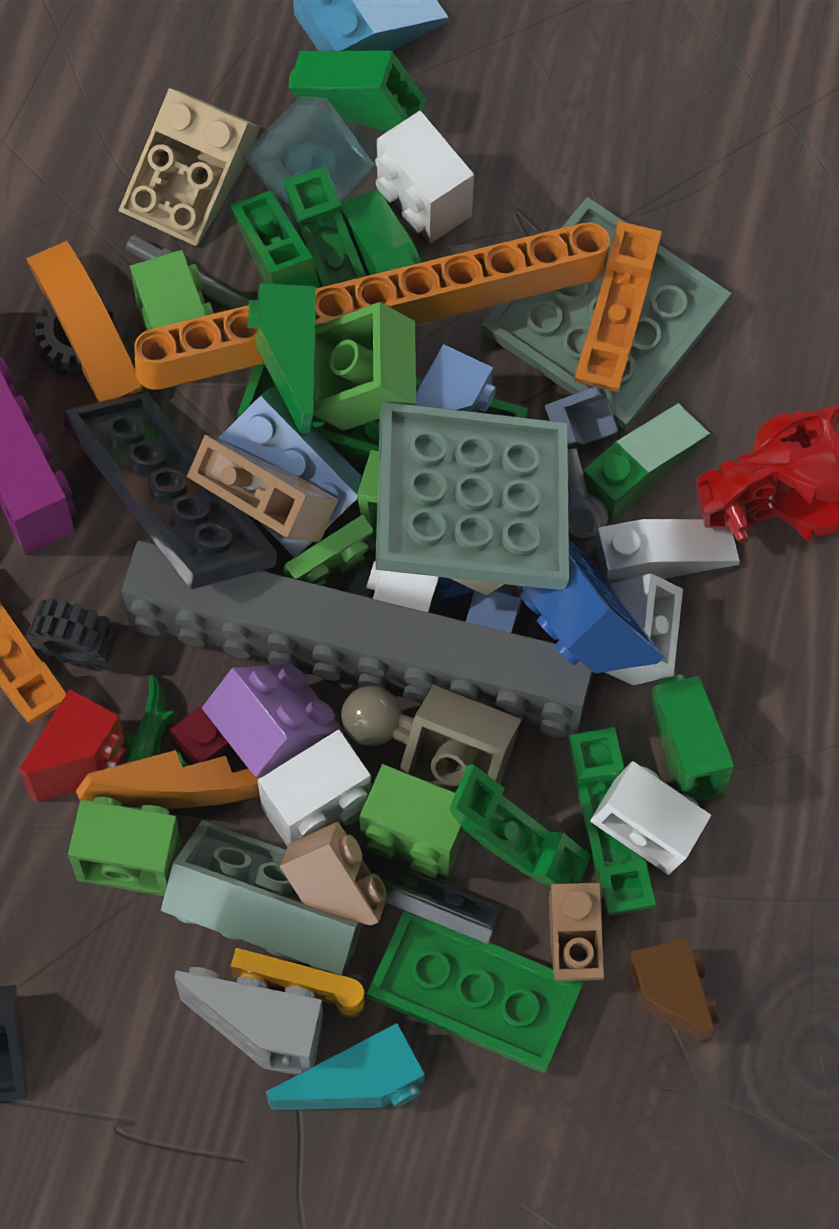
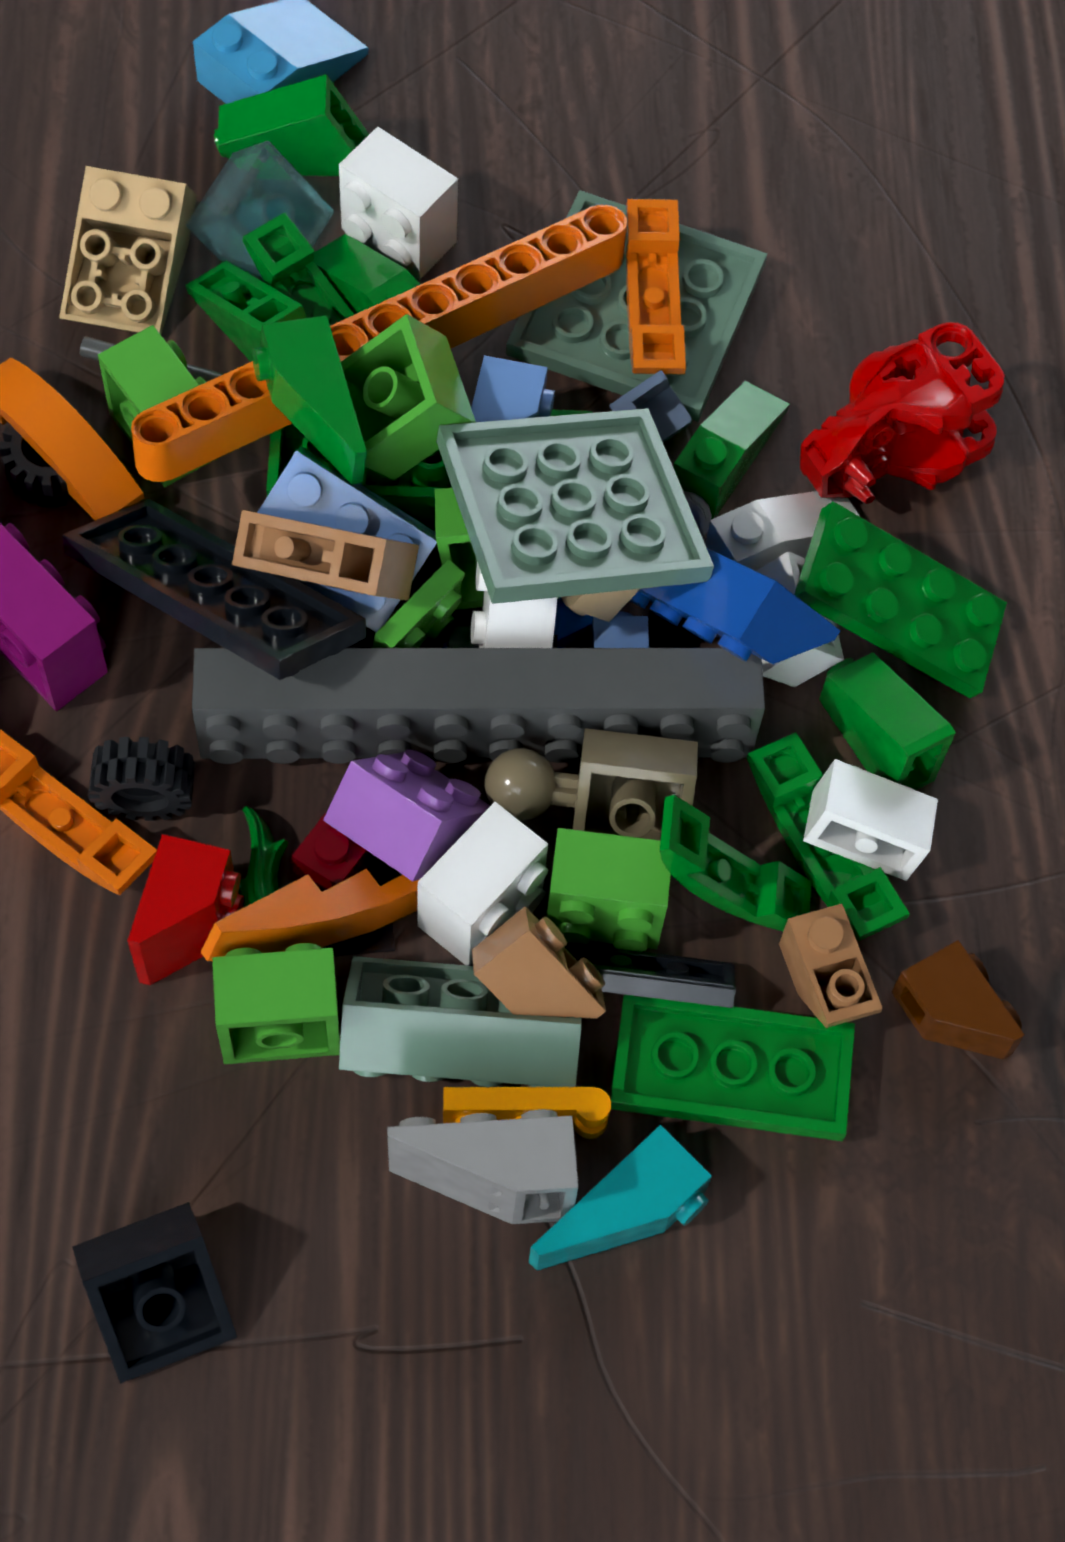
camera: 20 degrees left, 5 degrees down
none -> green plate [794,501,1007,699]

